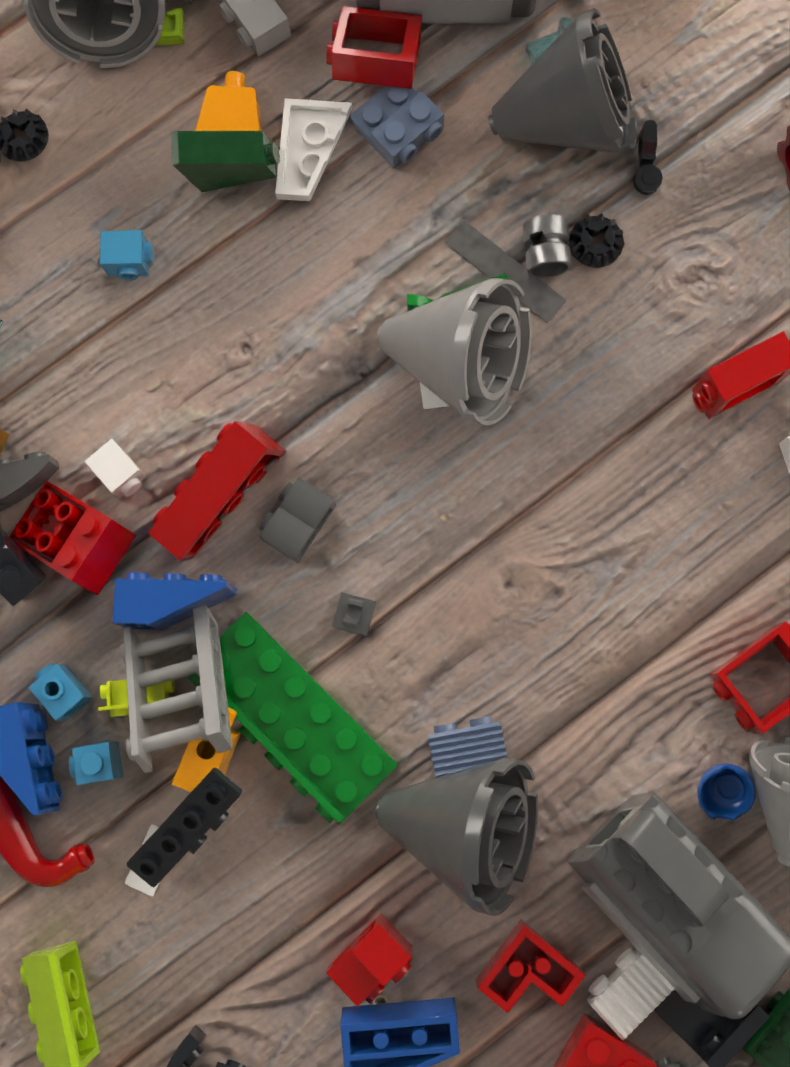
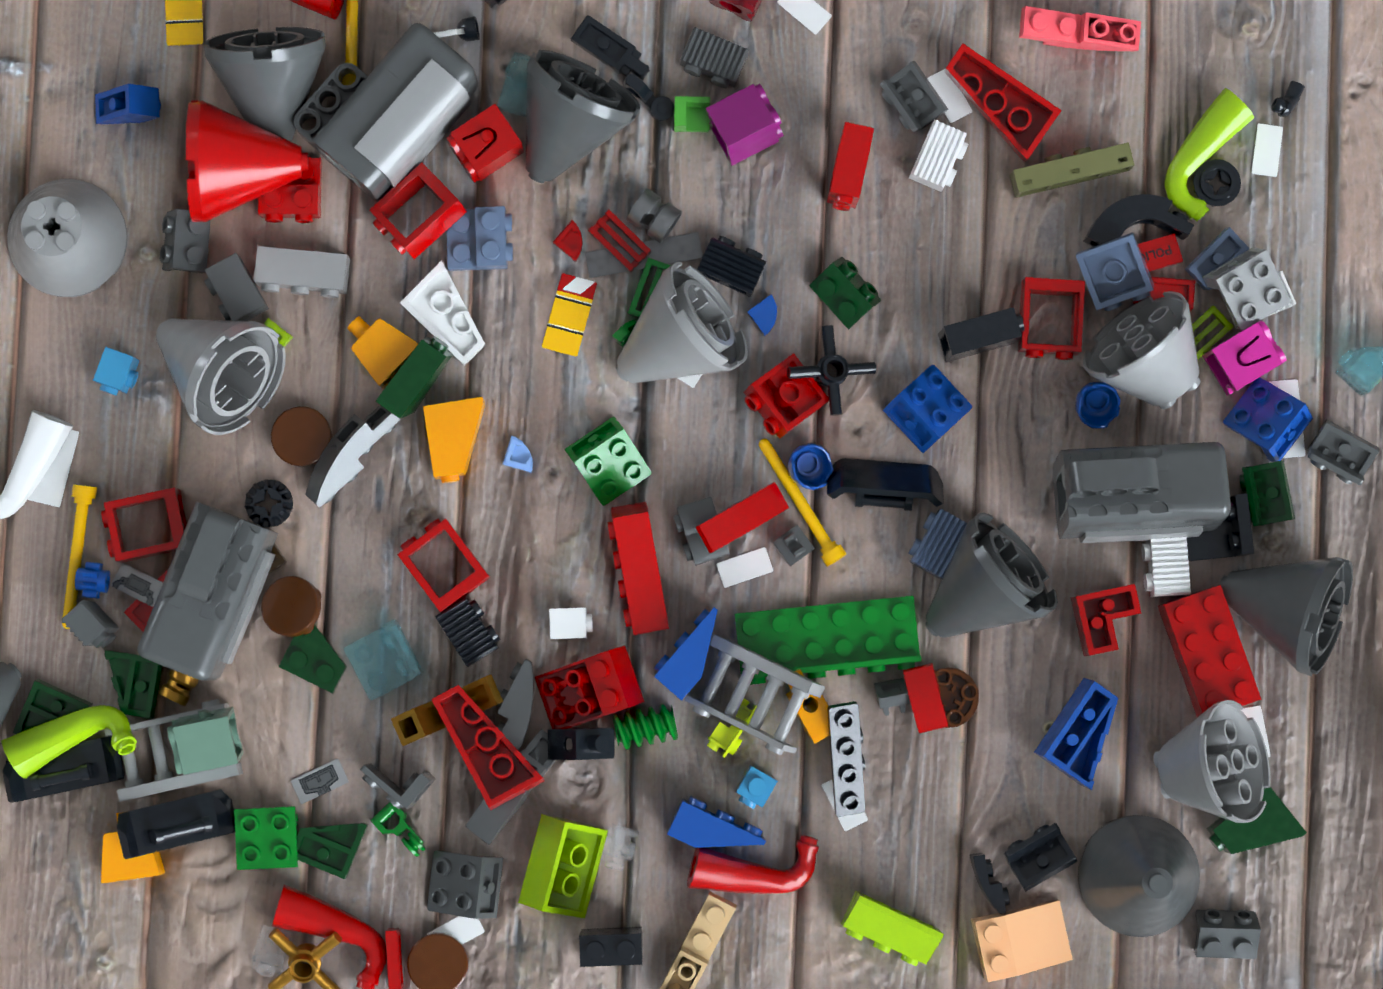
camera: 65 degrees left, 5 degrees up
dark azure brick [28,663,93,721] -> none
dark azure brick [100,230,154,280] -> none
red brick [326,913,412,1007] -> none
black gear [569,213,625,268] -> none
none -> reddish brown tile [271,406,333,467]
none -> slope [305,405,402,508]
none -> red window [397,518,491,613]
none -> light orange slope [423,397,485,484]
none -> black brick [435,597,501,667]
none -> red piece [446,103,524,183]
none -> light blue tile [503,436,533,473]
none -> yellow sticker [542,273,597,357]
none -> red tile [553,220,583,263]
none -> green bracket [564,416,652,506]
none -> black hinge [571,15,650,80]
none -> red tile [588,209,651,273]
none -> green piece [613,704,678,750]
none -> bright green panel [674,96,710,132]
none -> dark grey brick [680,27,749,89]
none -> red slope [695,482,789,553]
none -> black brick [697,236,766,297]
none -> magenta piece [706,84,784,166]
none -> white sticker [716,547,773,588]
none -> red plate [743,353,829,439]
none -> blue tile [747,294,777,336]
none -> yellow piece [759,438,847,567]
none -> black bar [787,325,876,416]
none -> blue hair [788,443,833,490]
none -> dark green bracket [809,257,881,330]
none -> black piece [827,458,944,511]
none -> dark grey tile [874,678,910,716]
none -> blue bracket [883,364,972,453]
none -> red slope [903,663,948,734]
none -> reddish brown tile [935,667,979,728]
none -> black brick [938,307,1025,363]

